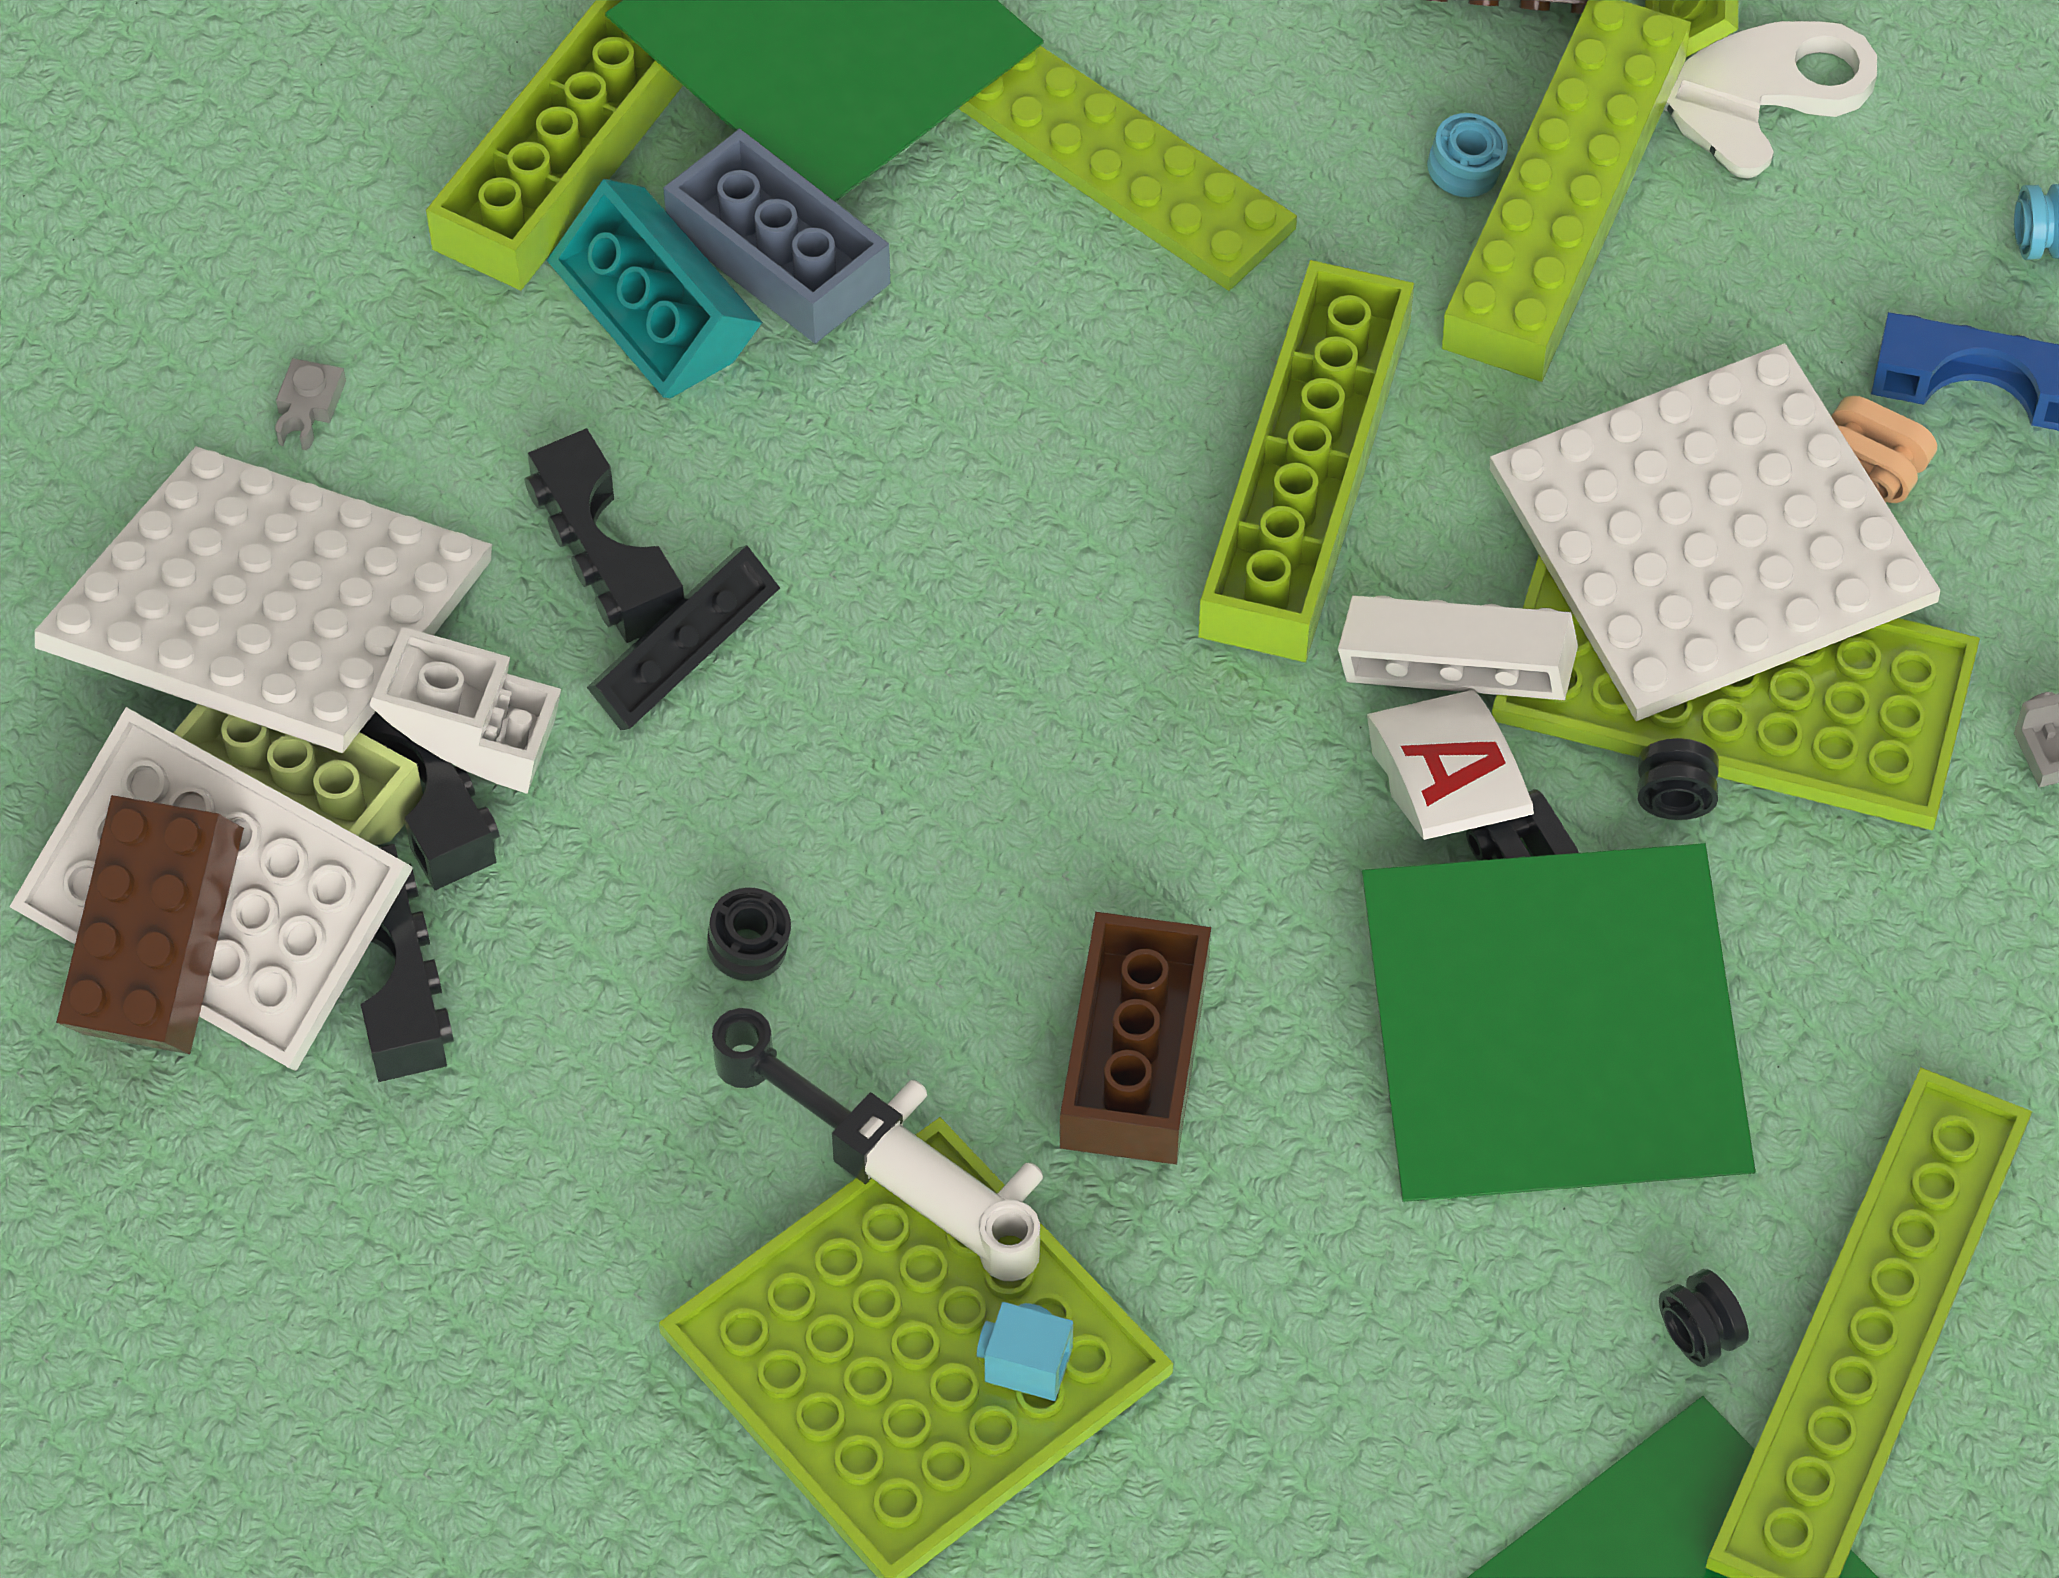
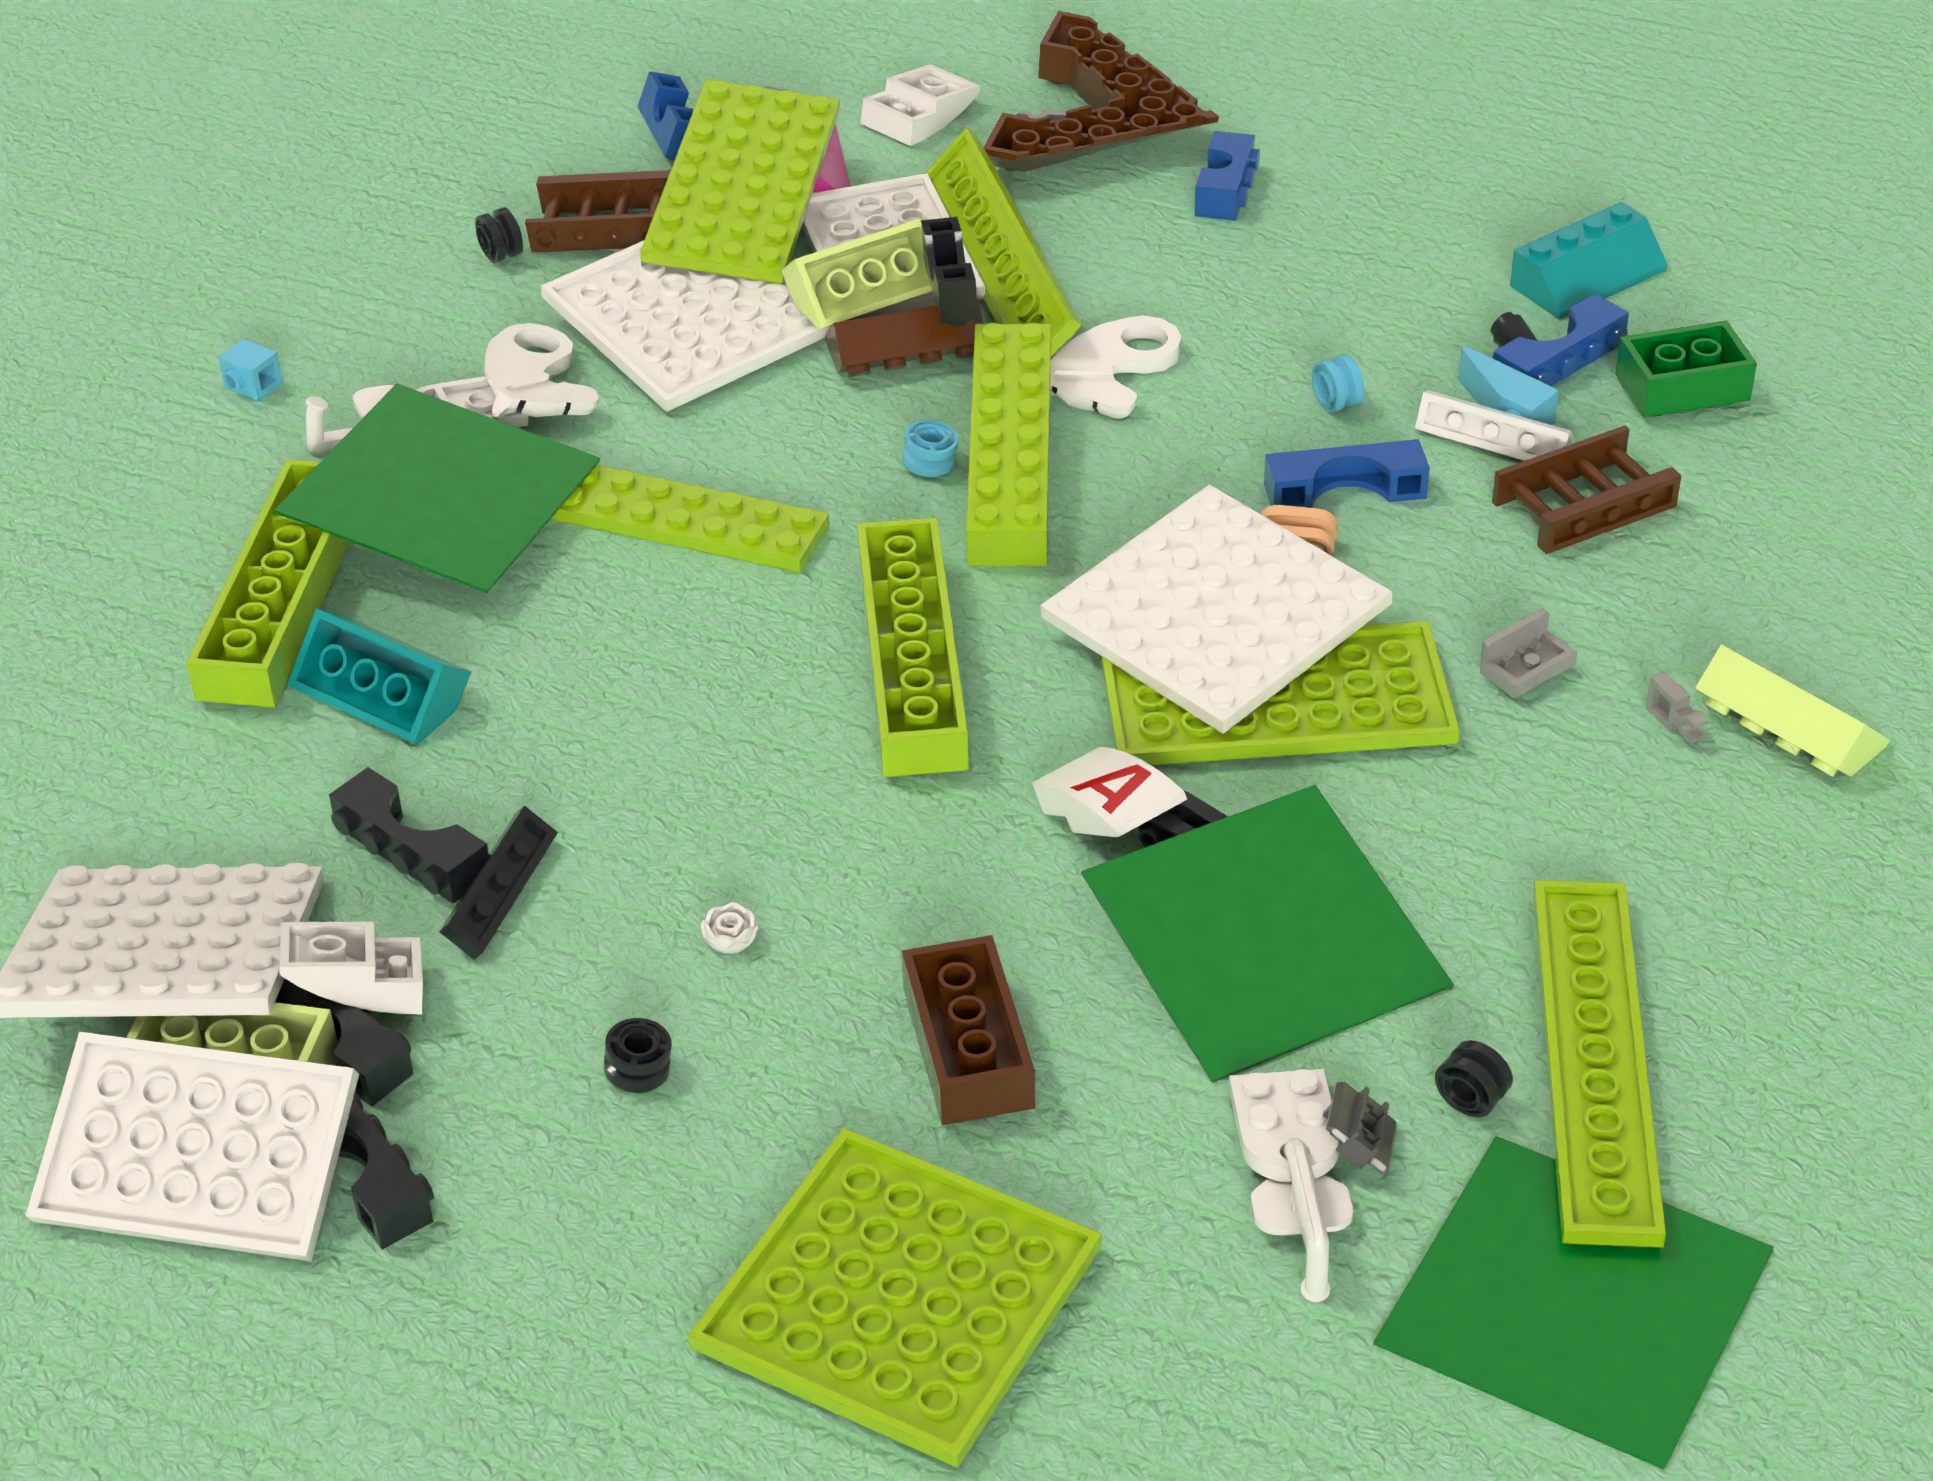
camera: 20 degrees left, 15 degrees down
reddish brown brick [56,795,244,1054] -> none
light grey plate [275,358,346,450] -> none
sand blue brick [663,129,891,344] -> none
white piece [712,1008,1043,1281] -> none
medium azure brick [977,1302,1073,1401] -> none
white brick [1338,595,1578,700] -> none
black wheel [1638,738,1719,820] -> none
none -> white plate [701,902,758,954]
none -> white plate [1229,1069,1353,1303]
none -> dark grey piece [1322,1082,1397,1176]

